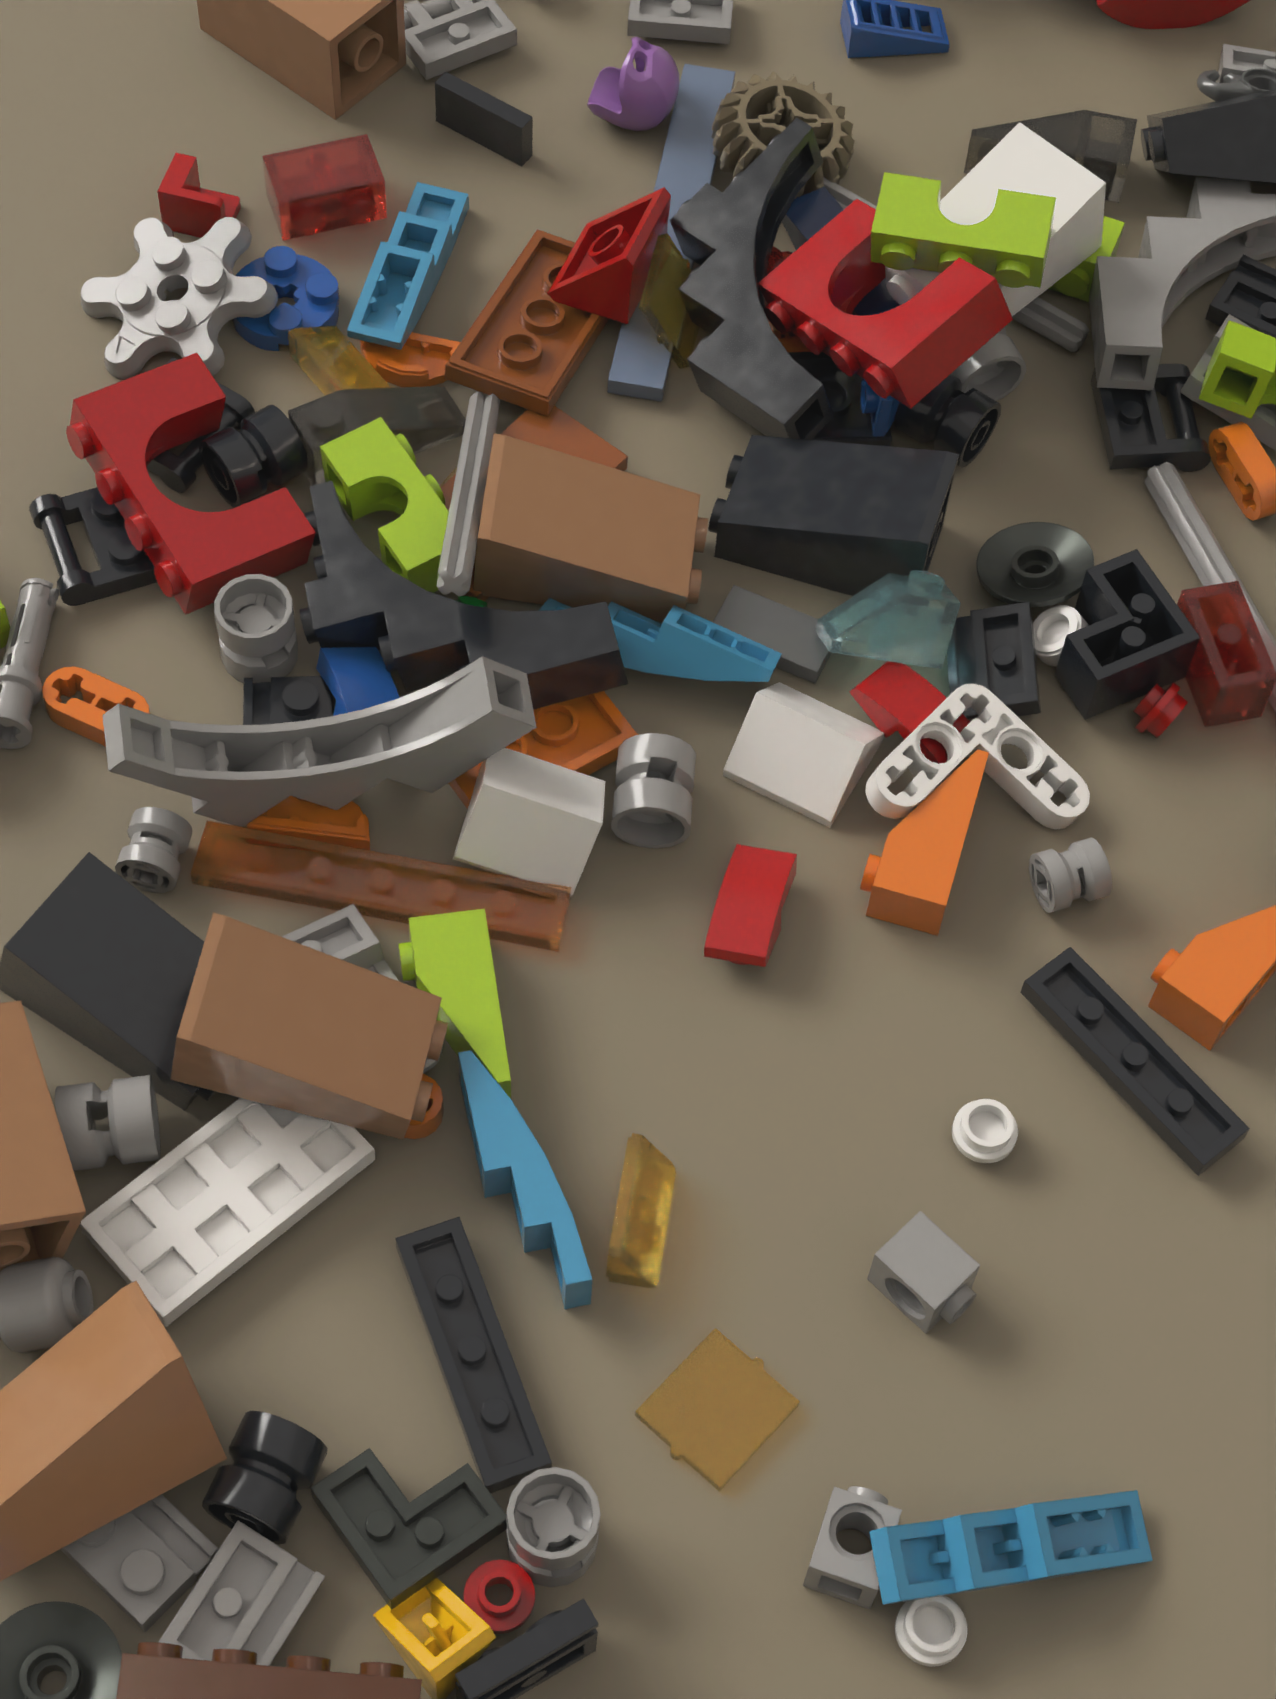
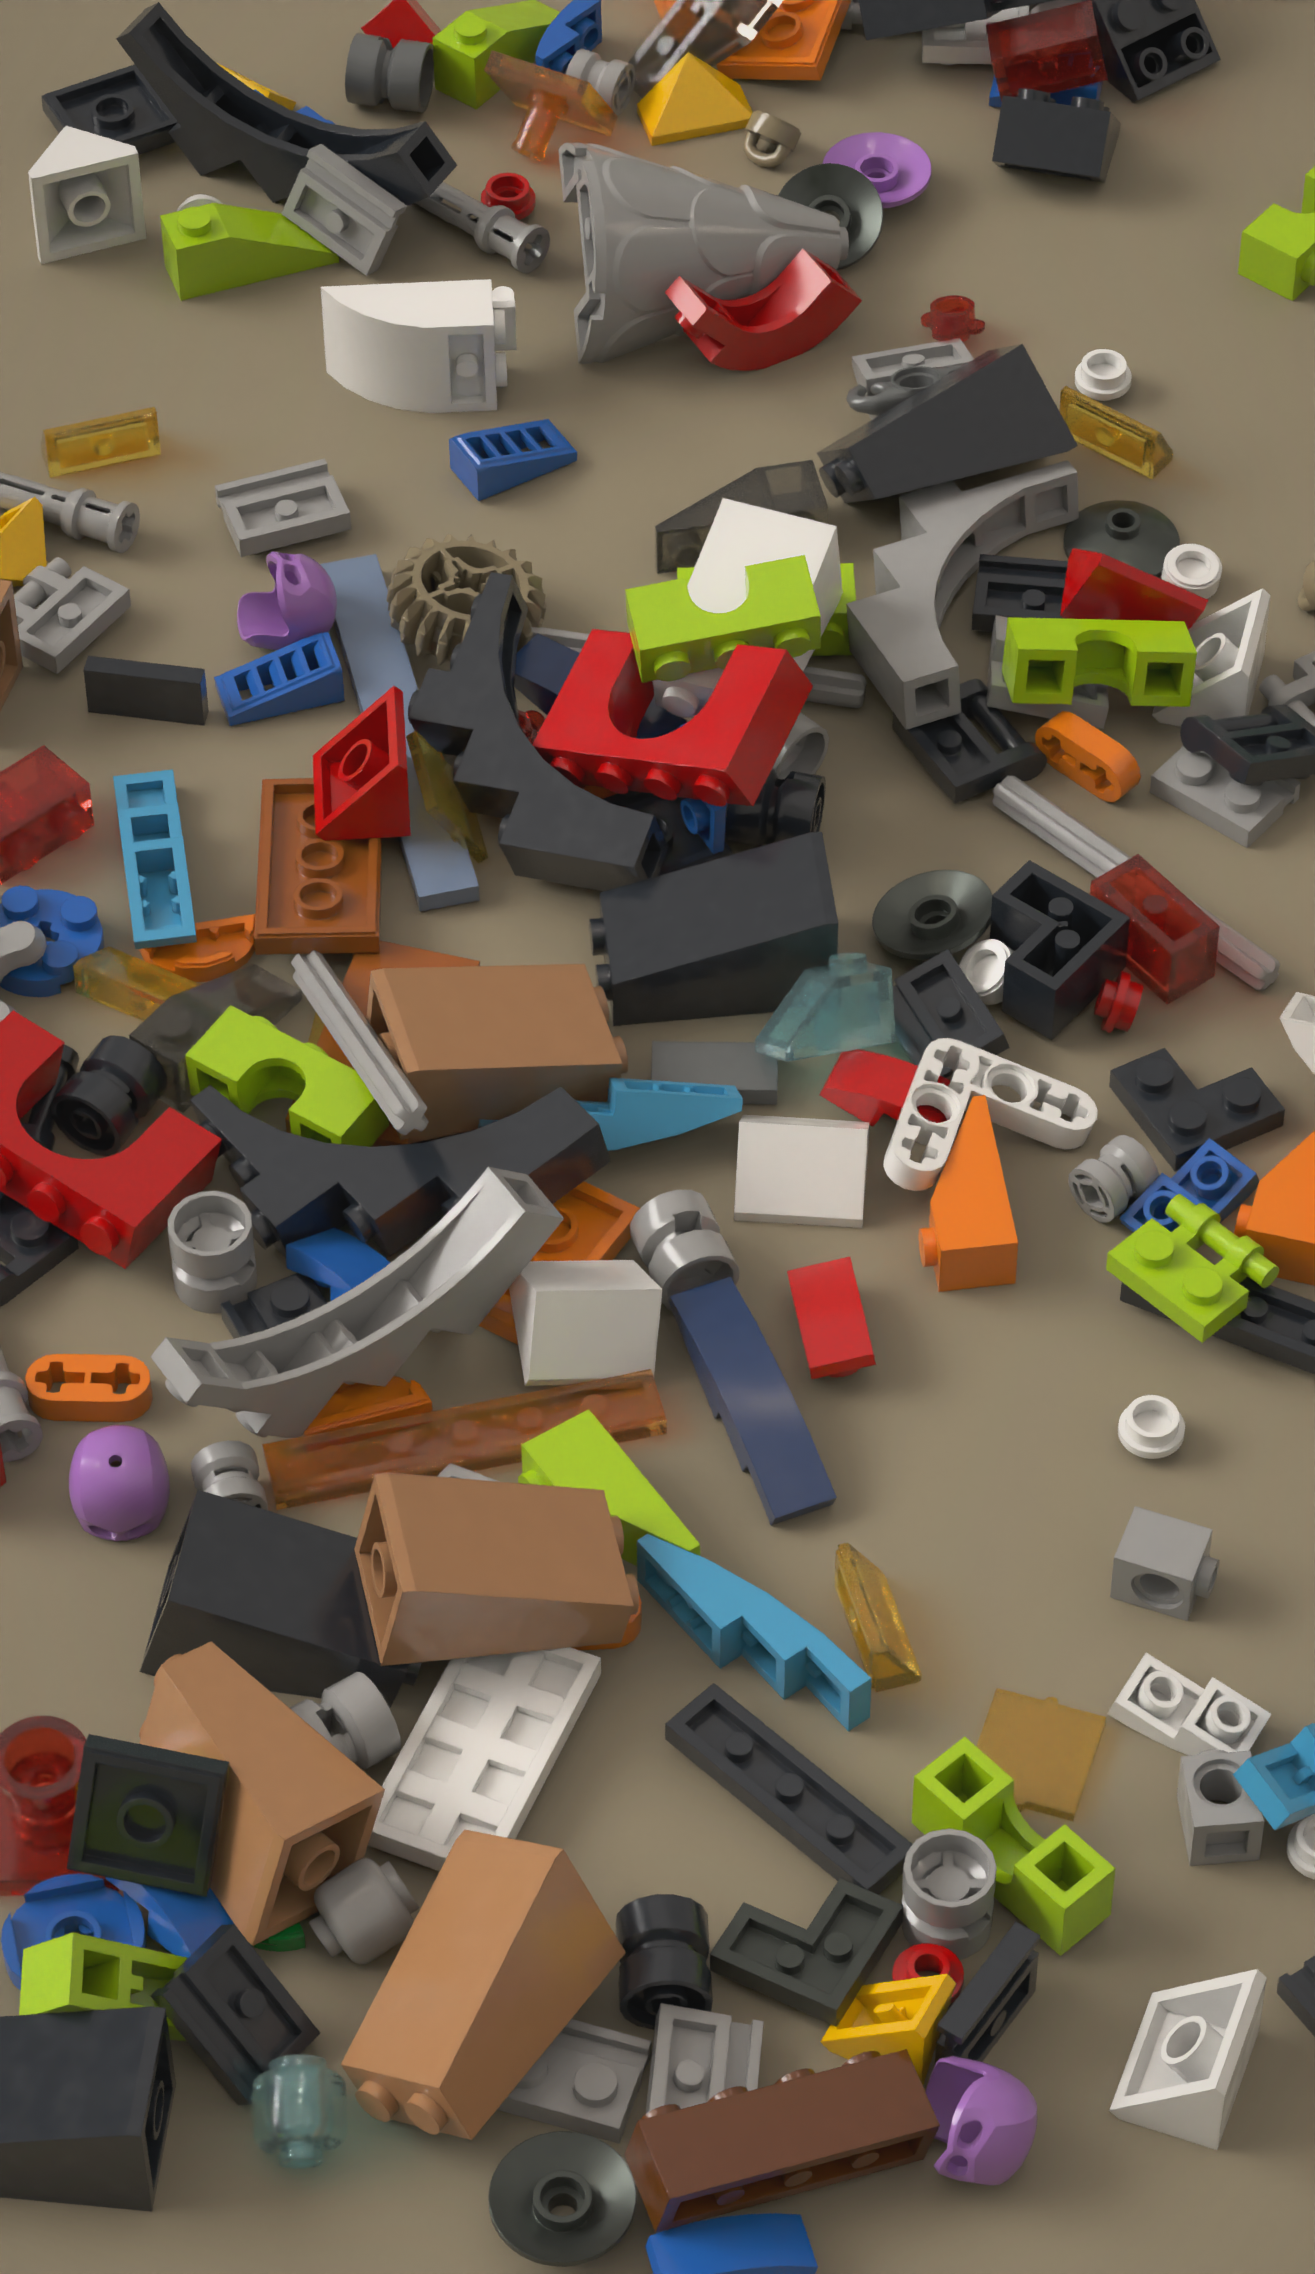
camera: 20 degrees left, 10 degrees down
none -> medium lavender helmet [69,1425,170,1541]
none -> blue slope [214,632,345,726]
none -> dark blue slope [668,1276,837,1526]
none -> lime arch [912,1736,1116,1956]
none -> lime plate [1106,1194,1279,1343]
none -> white slope [1107,1652,1271,1756]
none -> black plate [1109,1048,1285,1172]
none -> blue slope [1119,1138,1259,1233]

